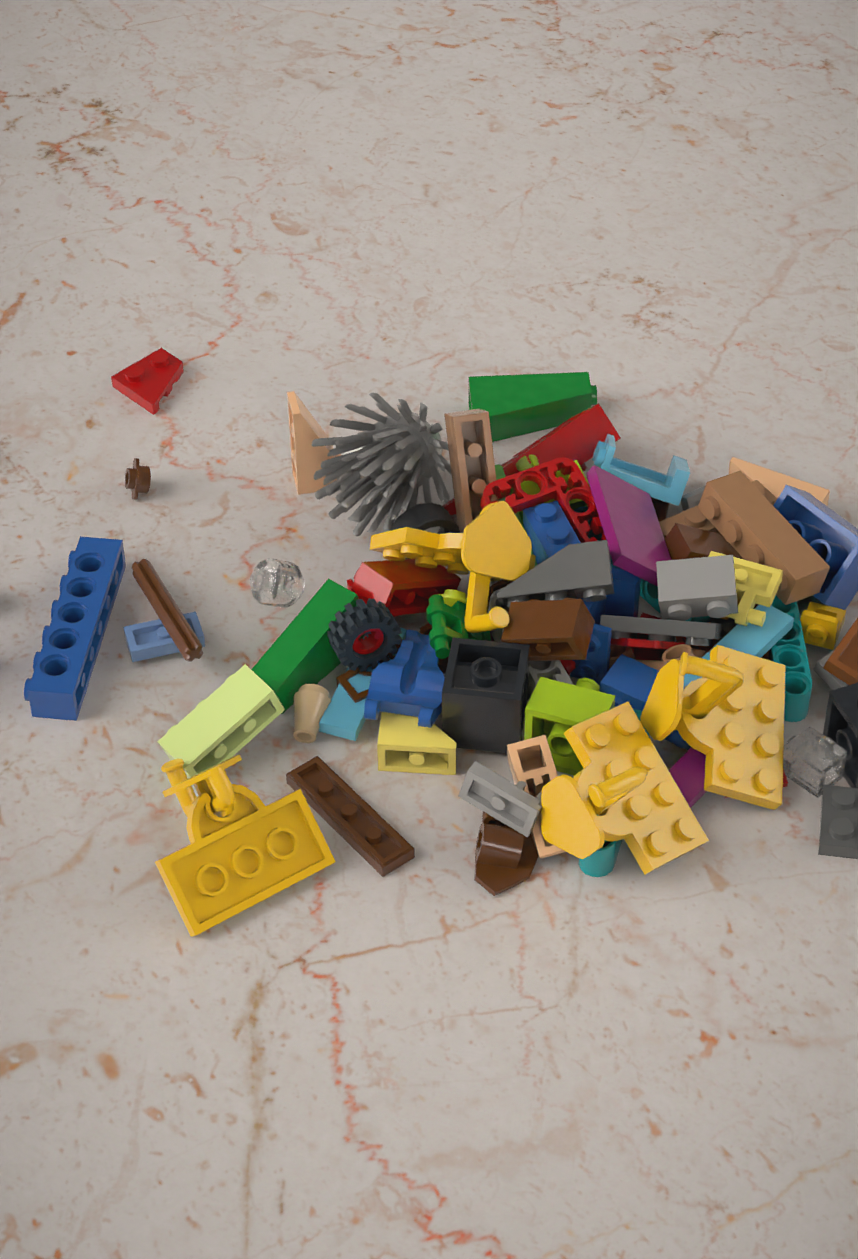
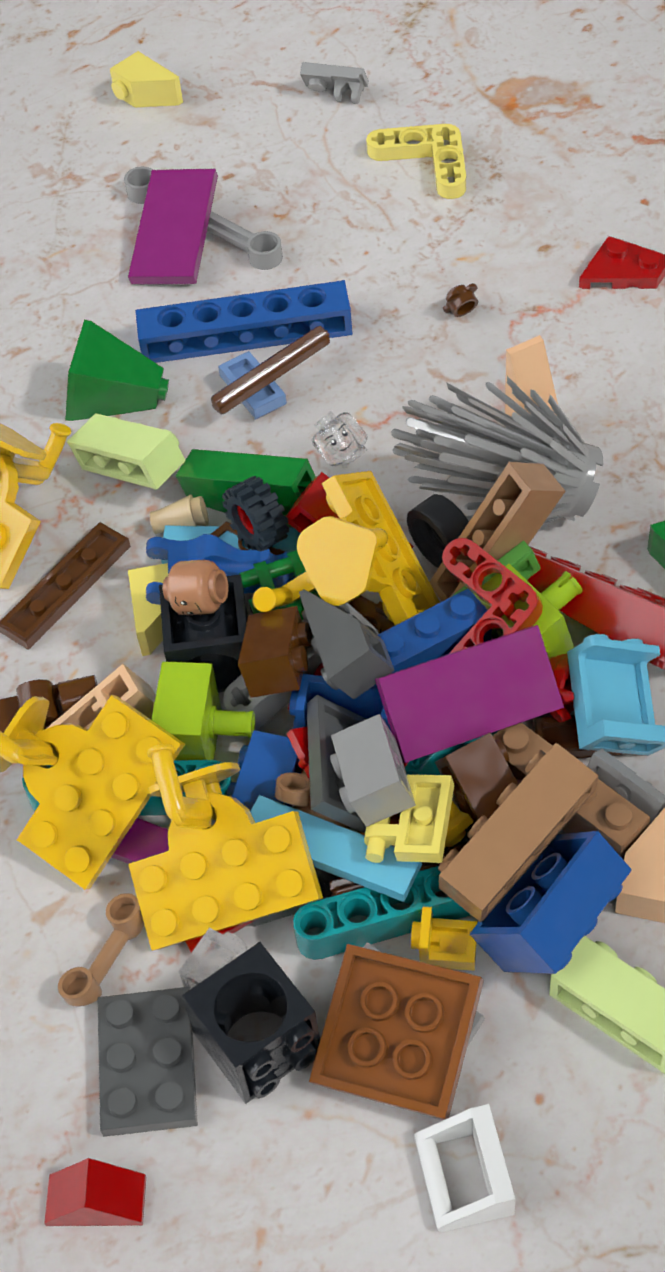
camera: 80 degrees right, 10 degrees up
light grey plate [458,761,542,837] -> none
none -> medium nougat bar [58,893,144,1006]
none -> green slope [65,319,169,421]
none -> nougat head [162,560,228,615]

